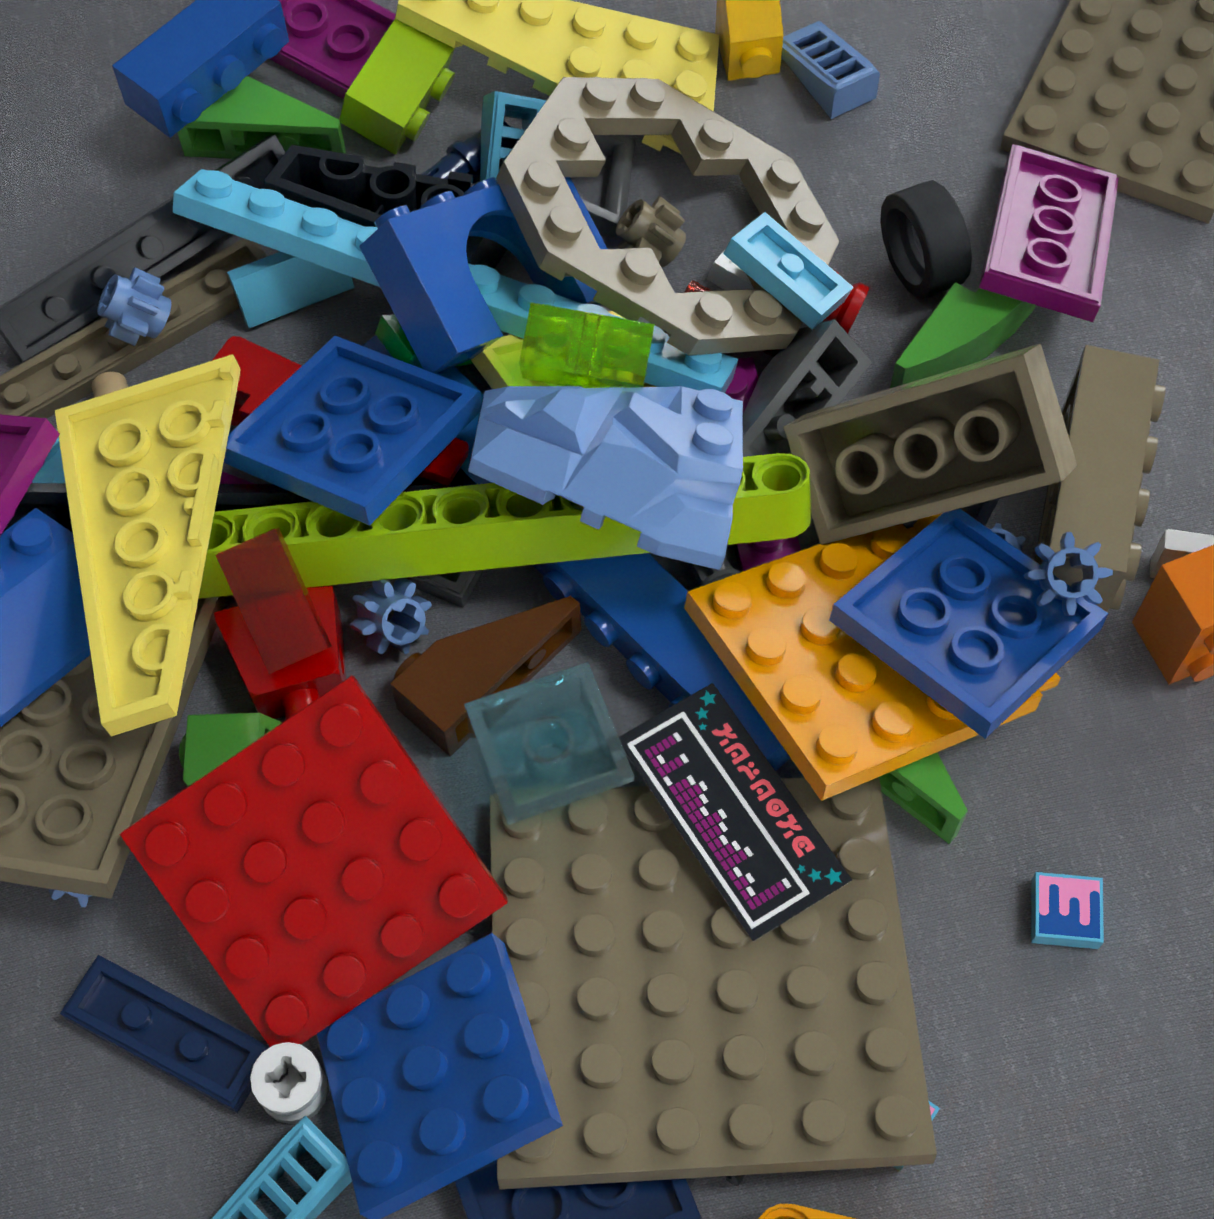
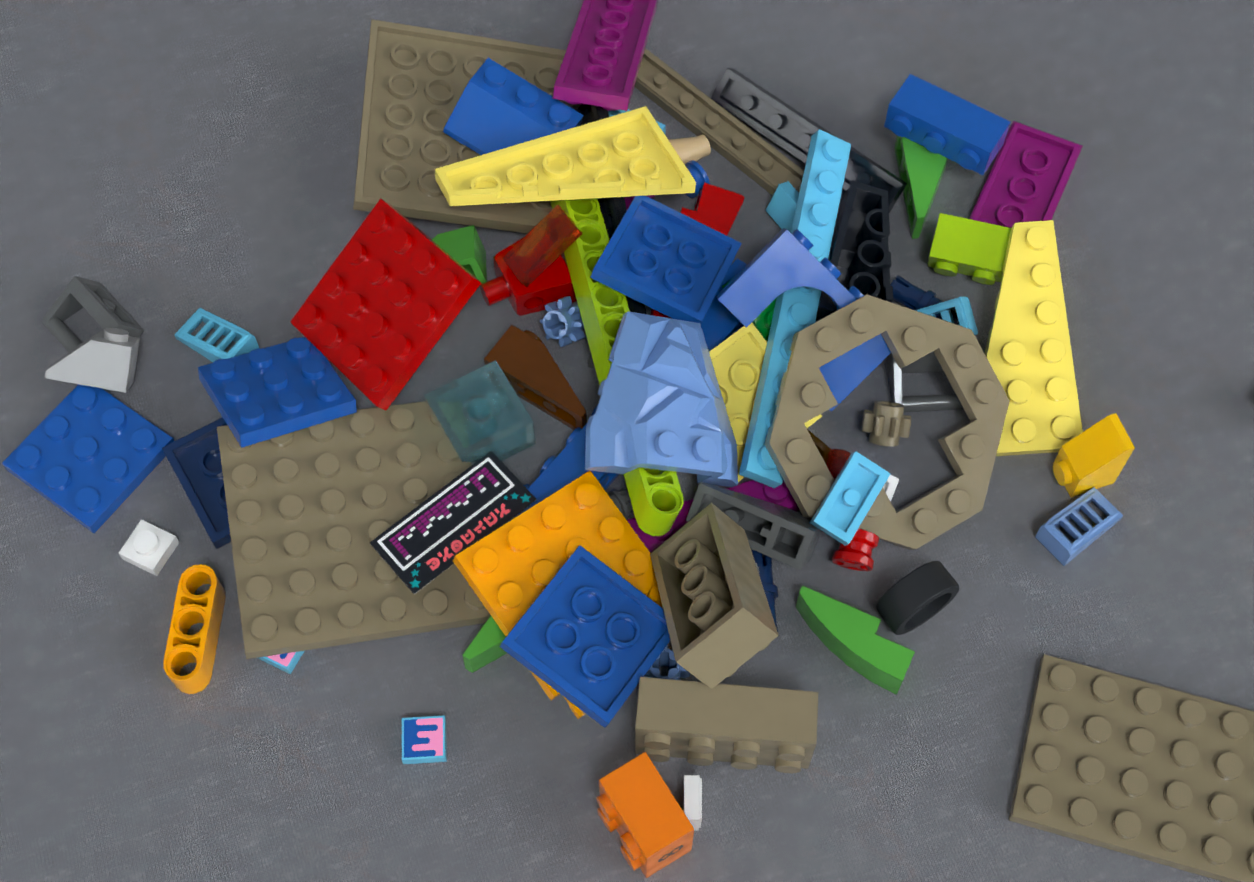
camera: 80 degrees right, 0 degrees up
dark blue tile [60,955,270,1114] -> none
medium blue gear [97,267,171,346] -> none
white wheel [250,1042,328,1124] -> none
clear neon green brick [519,302,655,388] -> none
tile [979,144,1119,322] -> none
medium blue gear [1024,532,1113,616] -> none

